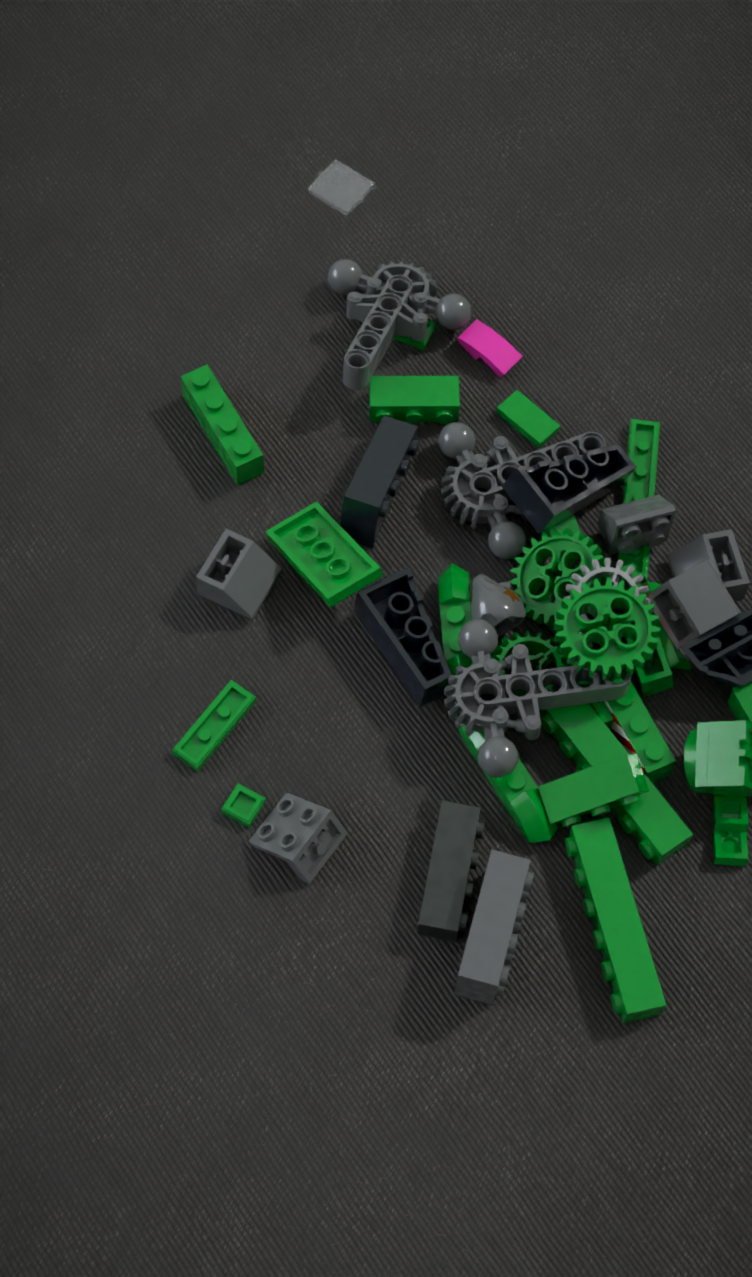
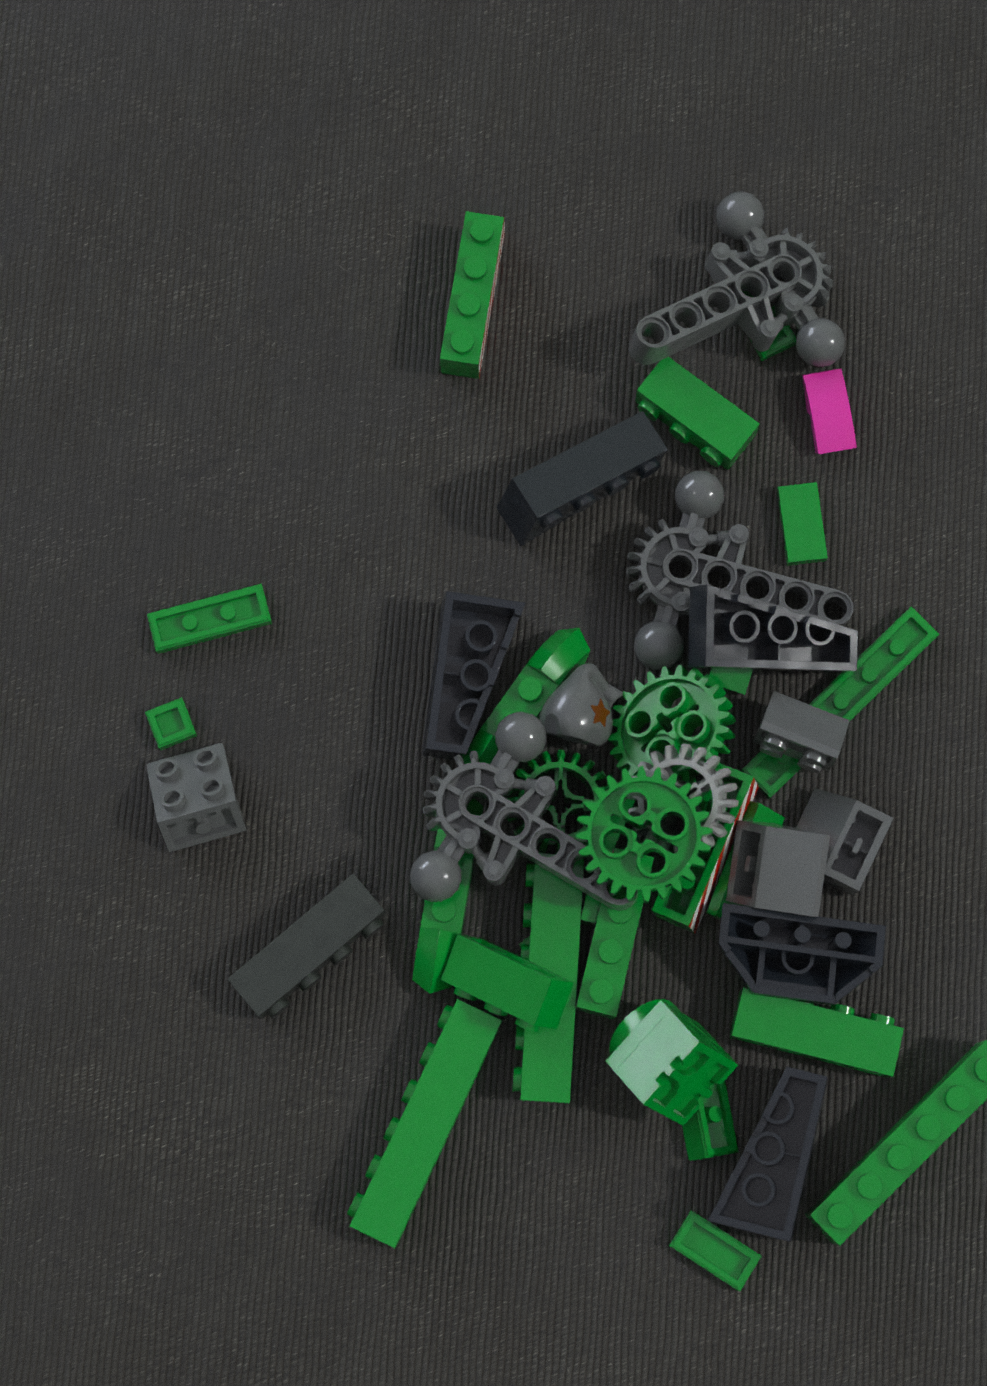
camera: 45 degrees right, 15 degrees up
dark grey slope [196,529,282,620] -> none
green plate [265,501,383,607] -> none
clear piece [308,159,374,216] -> none
dark grey brick [454,849,534,1005] -> none
green slope [713,796,749,866] -> none

